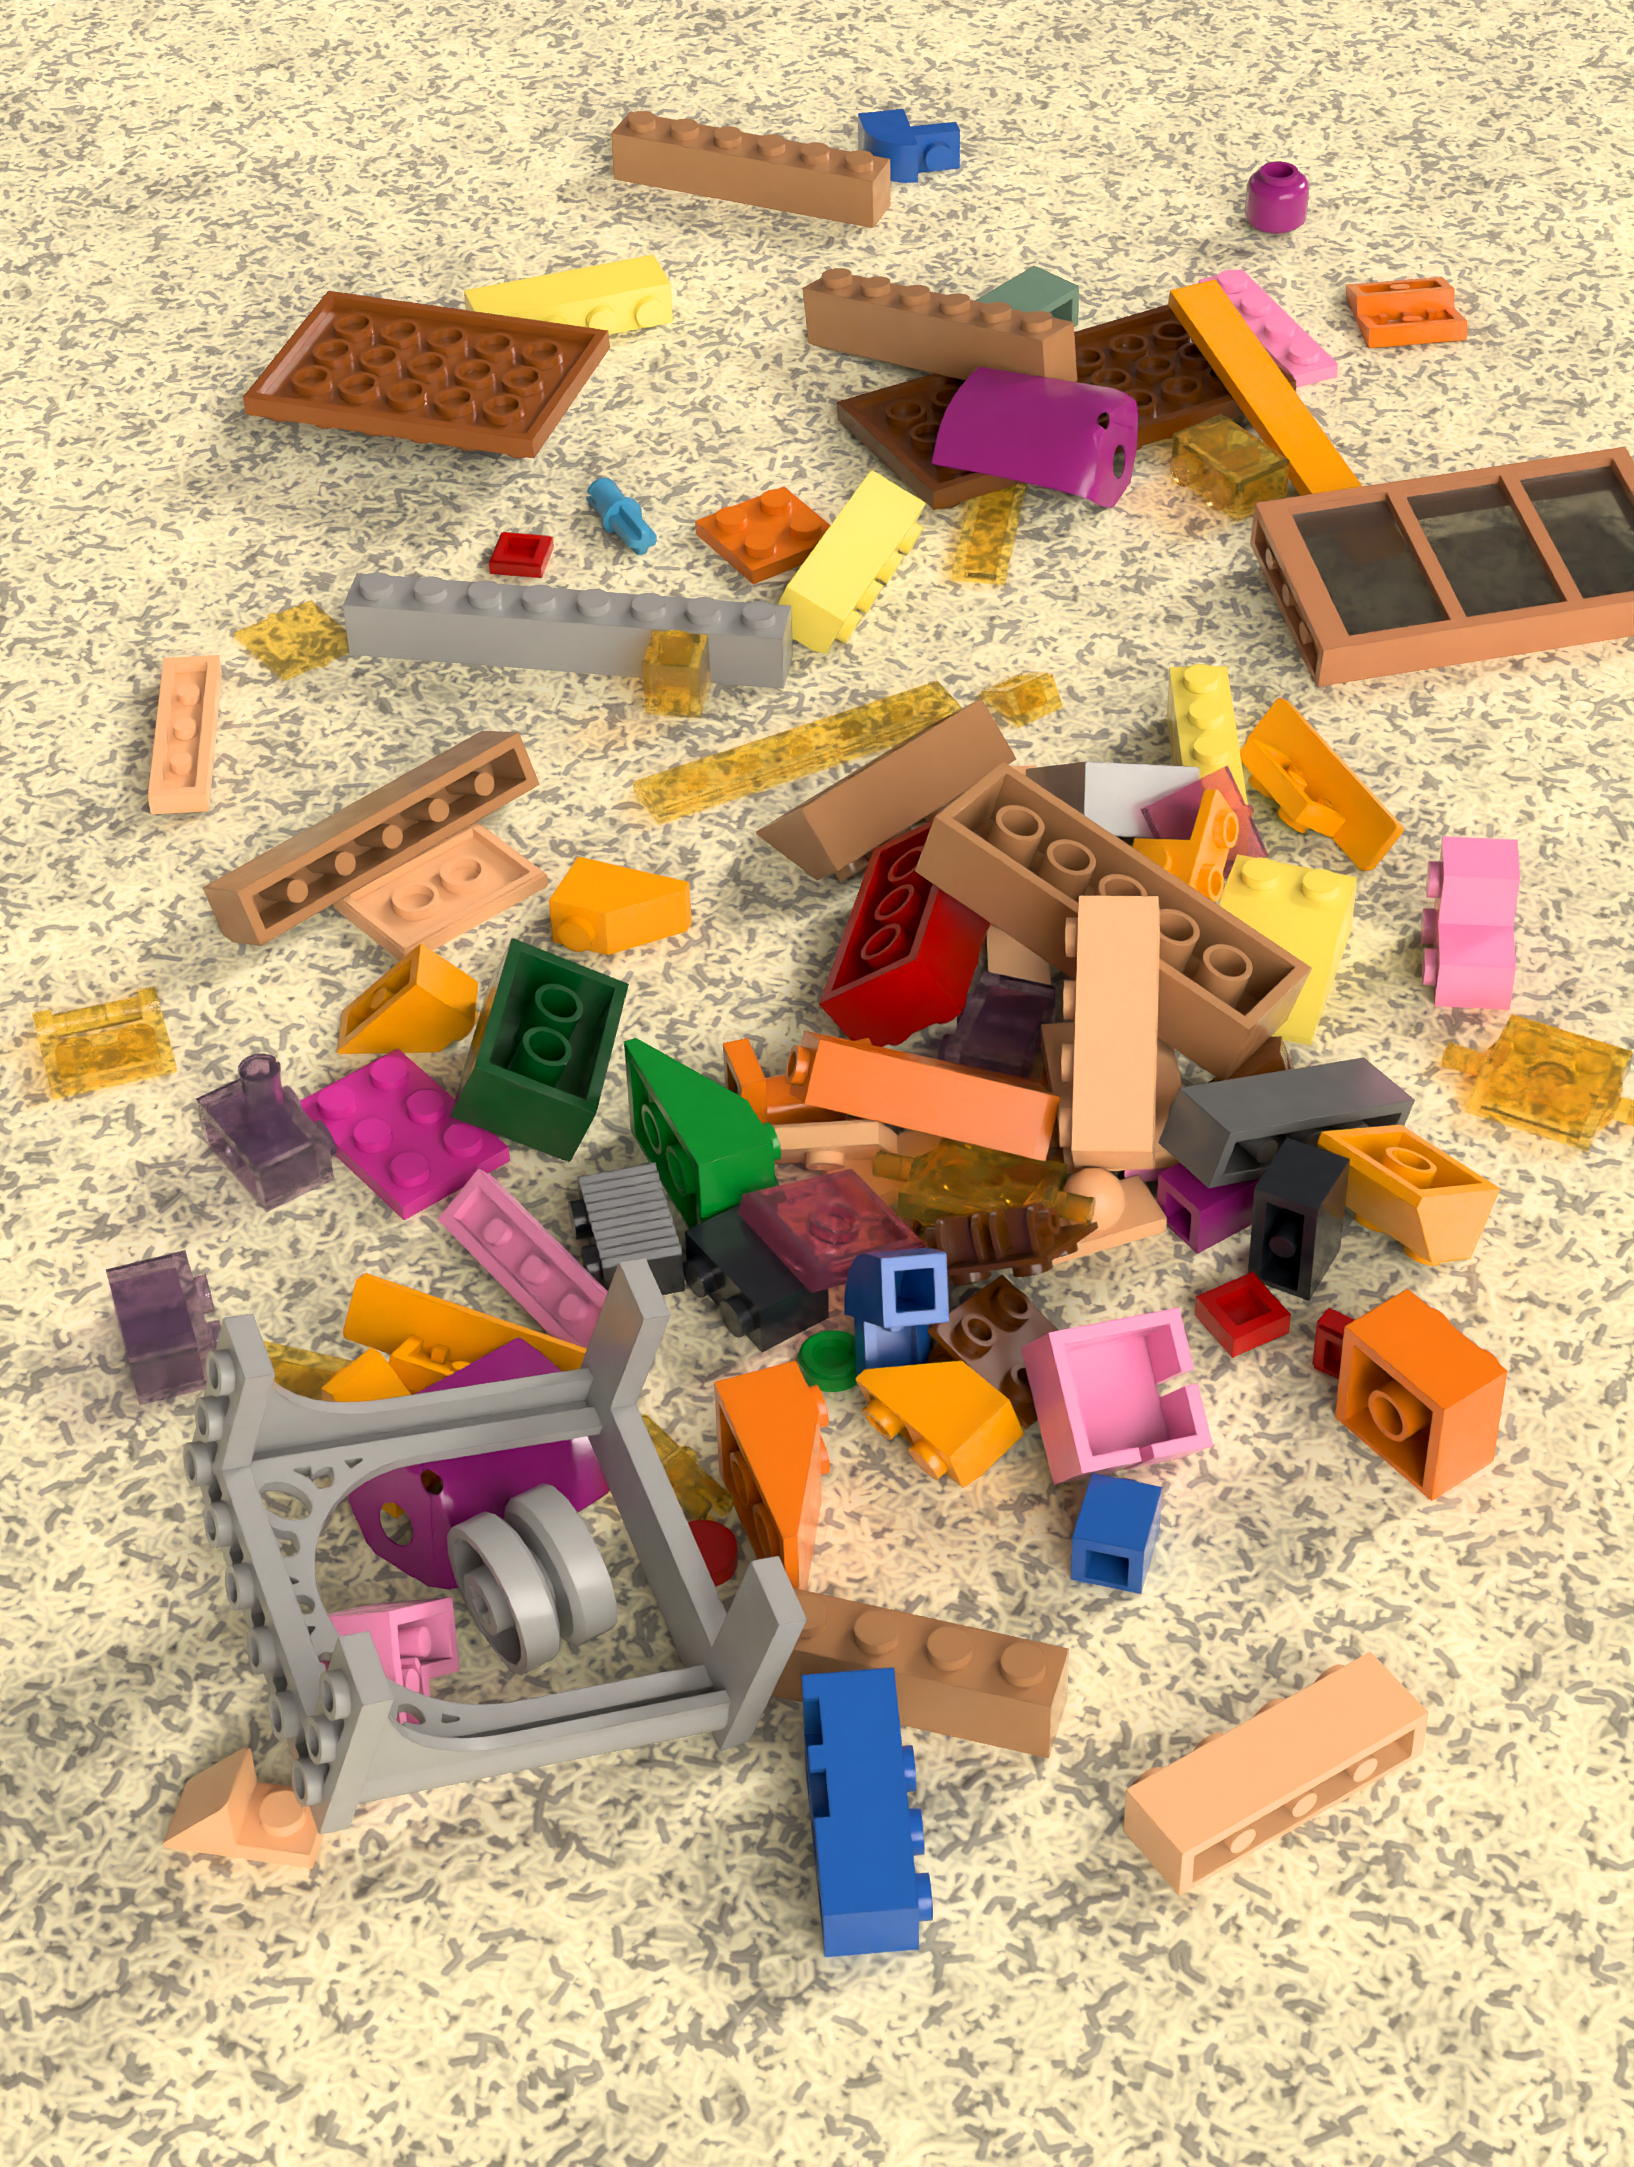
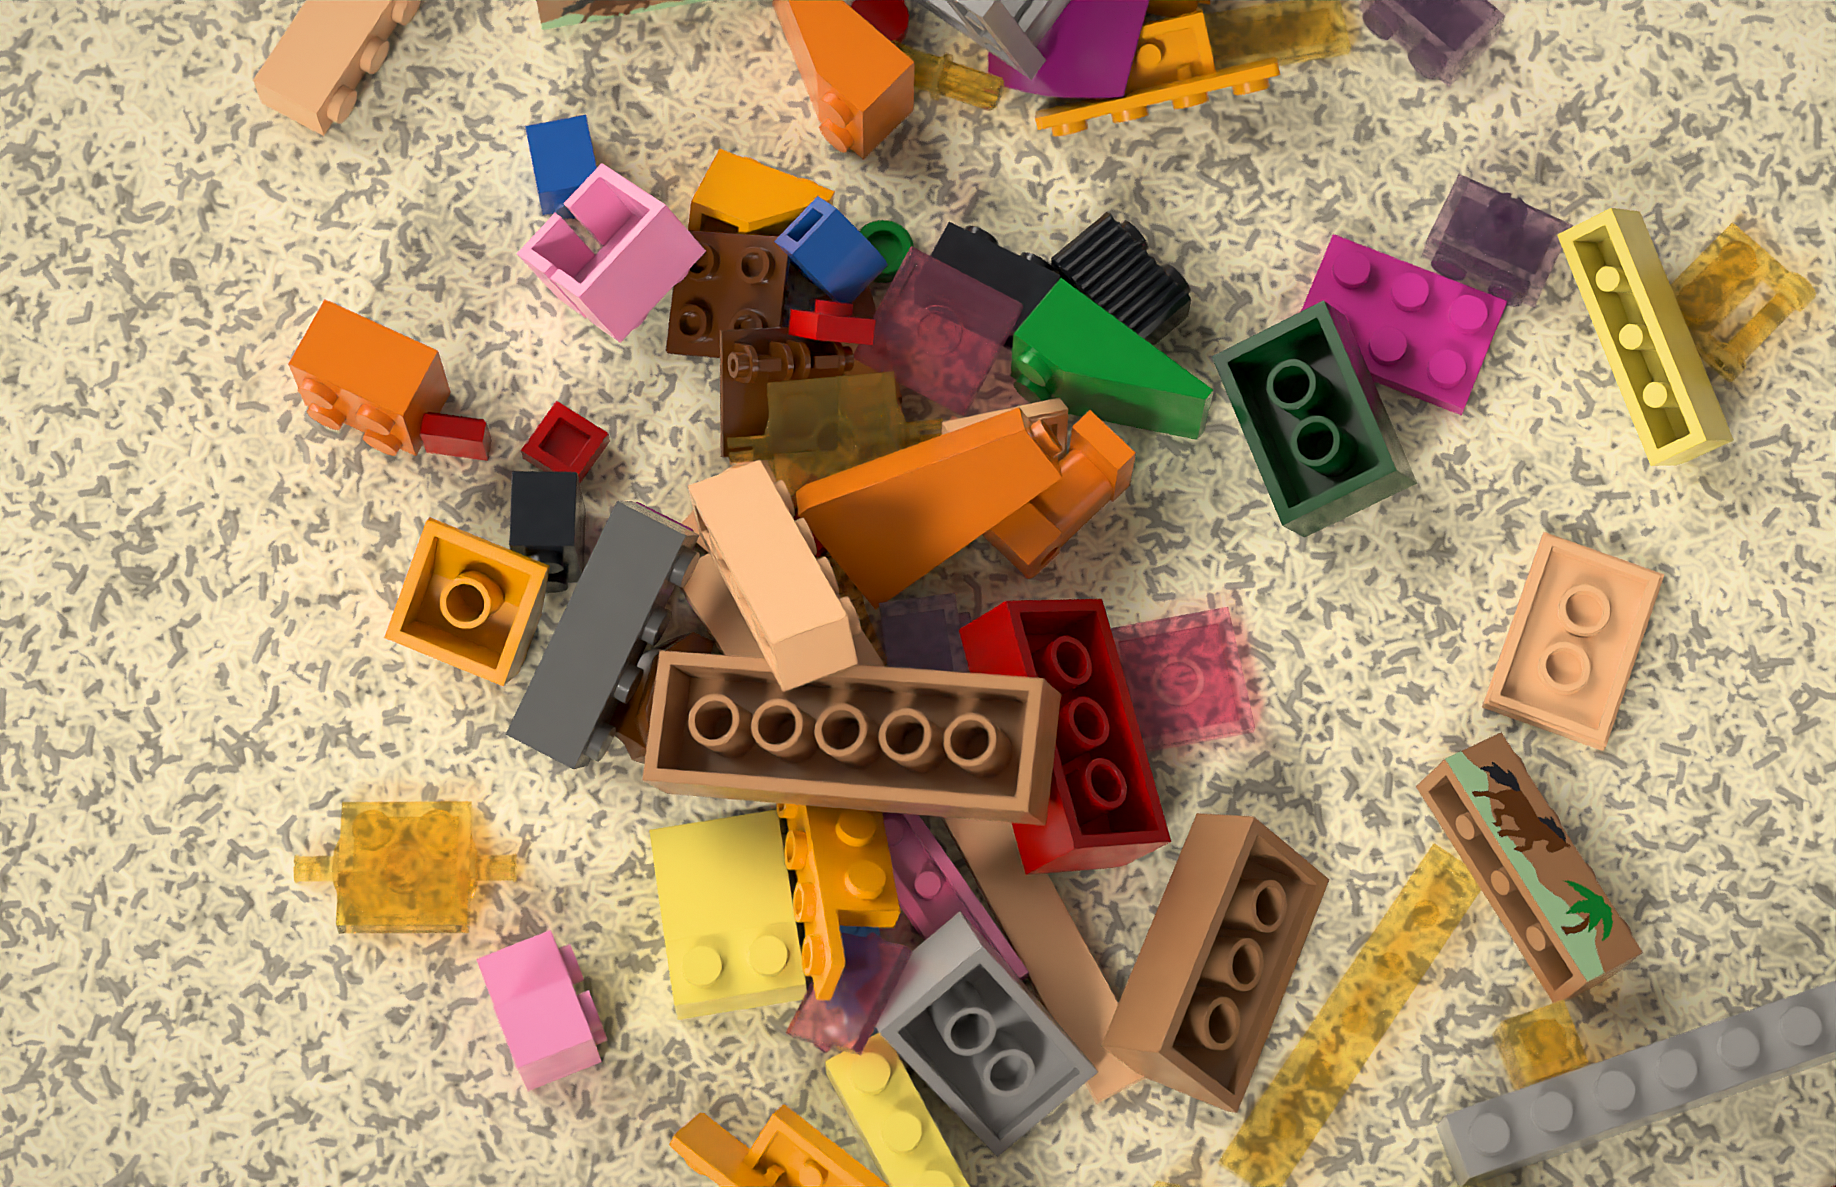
camera: 150 degrees right, 30 degrees up
medium nougat brick [203,731,540,946] -> none
light orange slope [336,943,478,1054] -> none
bright pink plate [437,1168,608,1348] -> none
light orange slope [549,856,692,955] -> none
none -> red plate [788,300,876,345]
none -> clear pink tile [1111,607,1255,752]
none -> medium nougat brick [1416,732,1643,1007]
none -> light yellow brick [1557,208,1734,466]

